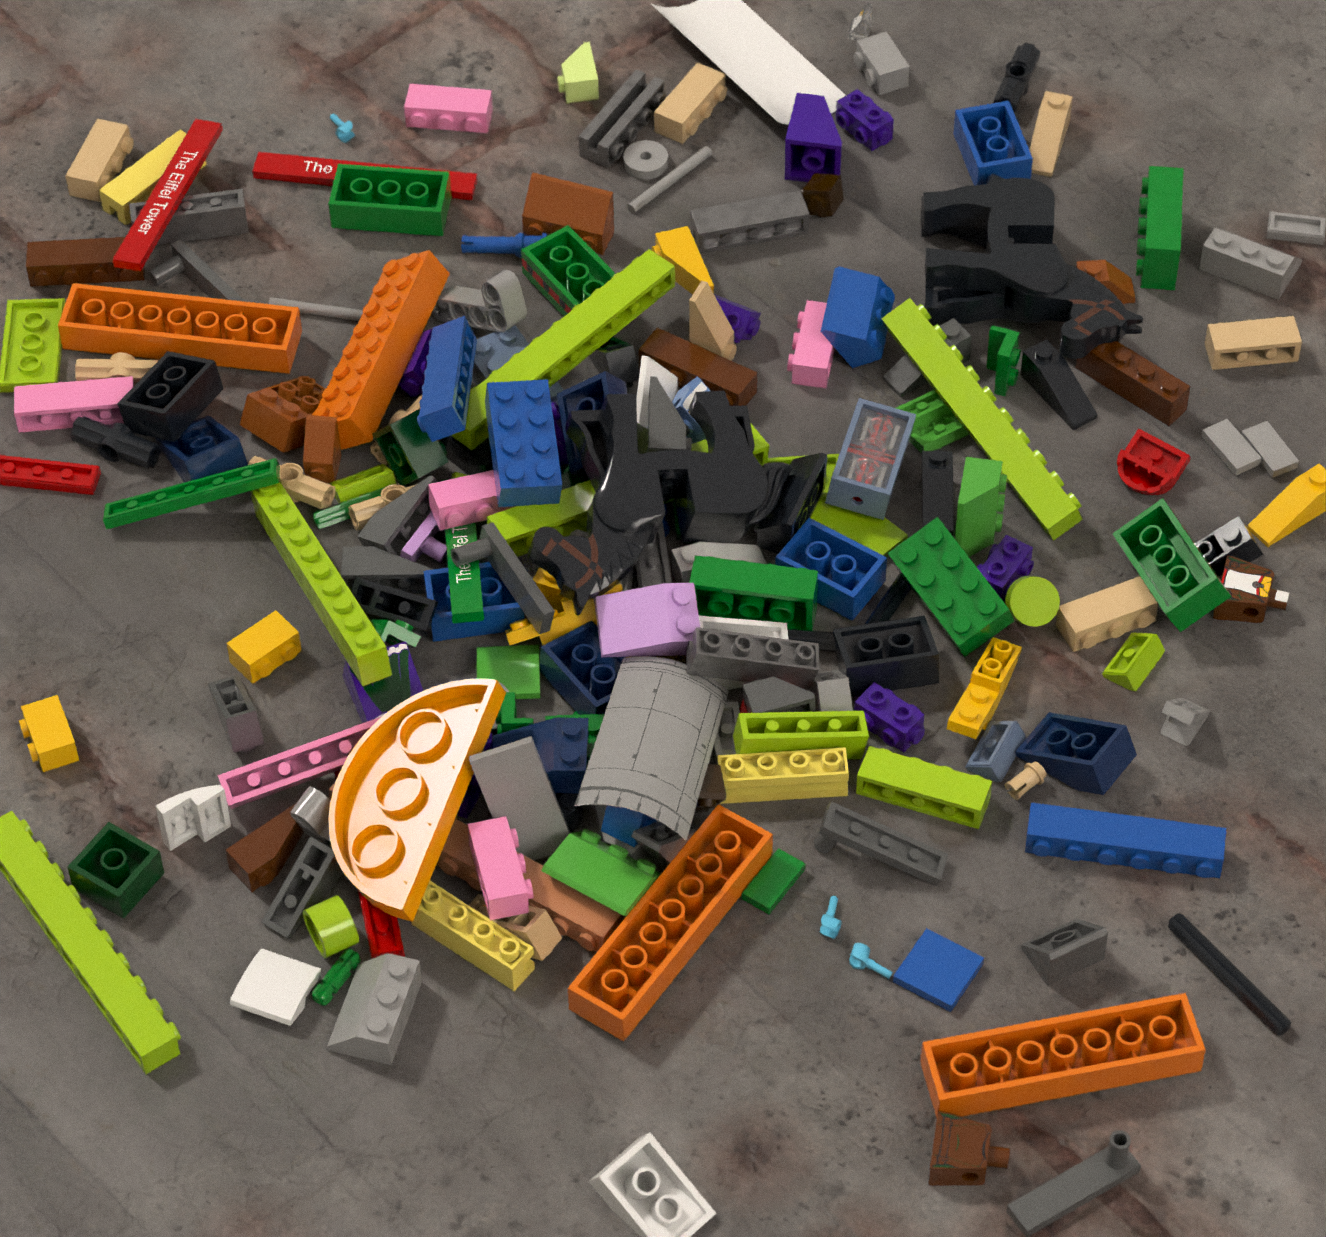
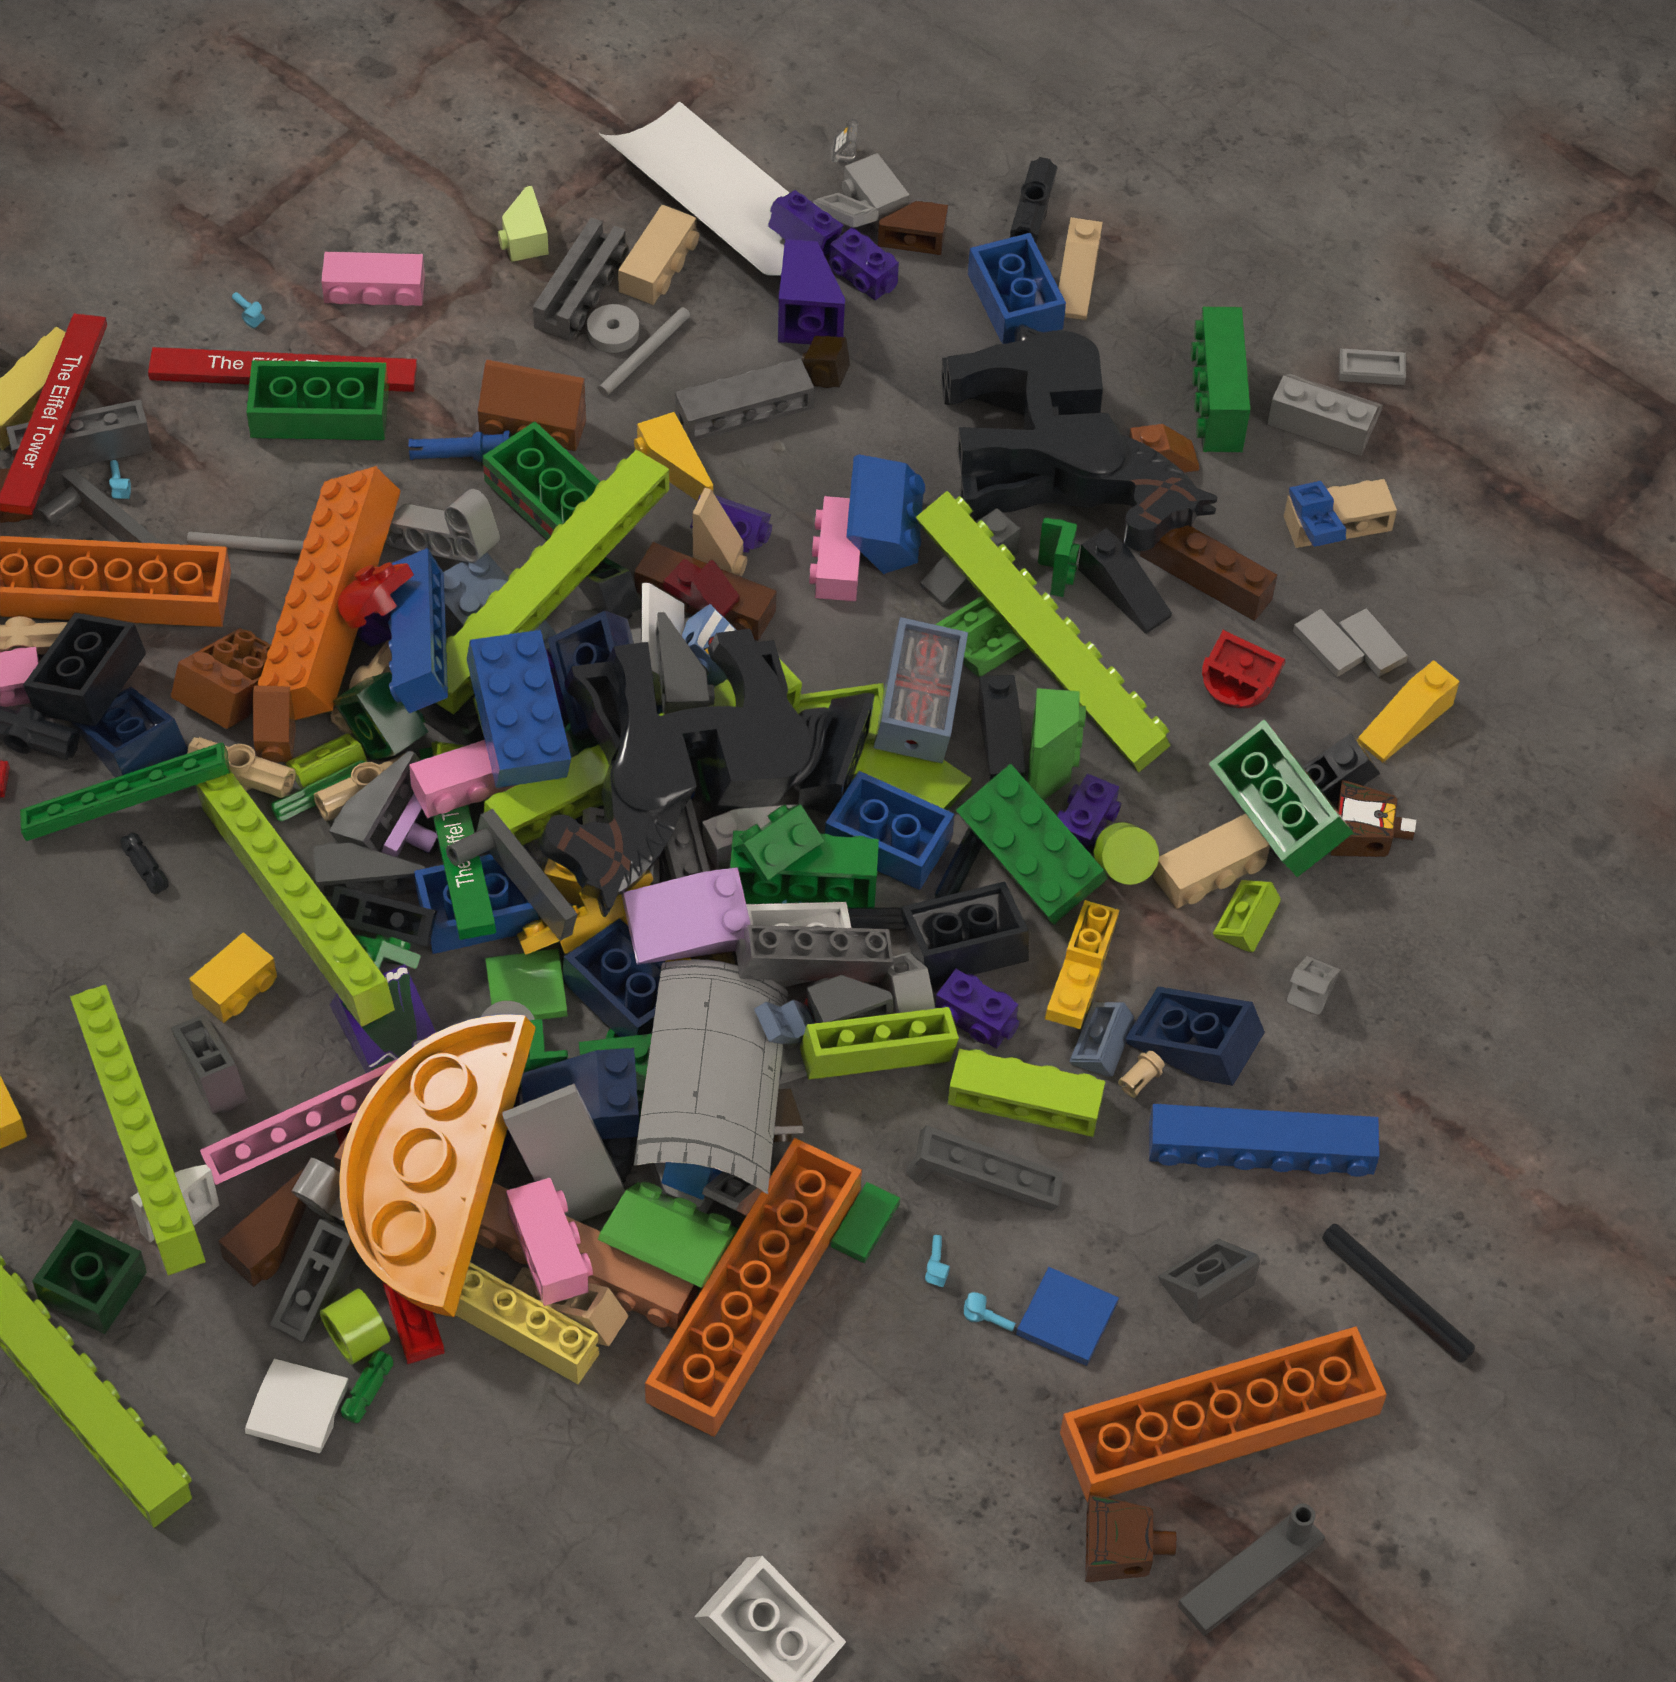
camera: 10 degrees left, 5 degrees up
light grey slope [327,953,422,1065] -> none
light yellow brick [717,748,849,804] -> none
none -> lime brick [70,984,206,1276]
none -> medium azure hand [109,460,131,499]
none -> black axle [120,832,169,894]
none -> red slope [338,562,414,628]
none -> dark red slope [663,558,740,617]
none -> green bracket [733,804,824,882]
none -> sand blue slope [754,1000,815,1044]
none -> dark purple brick [768,190,844,256]
none -> light grey tile [813,193,879,228]
none -> reddish brown slope [878,201,948,255]
none -> blue slope [1289,481,1346,547]

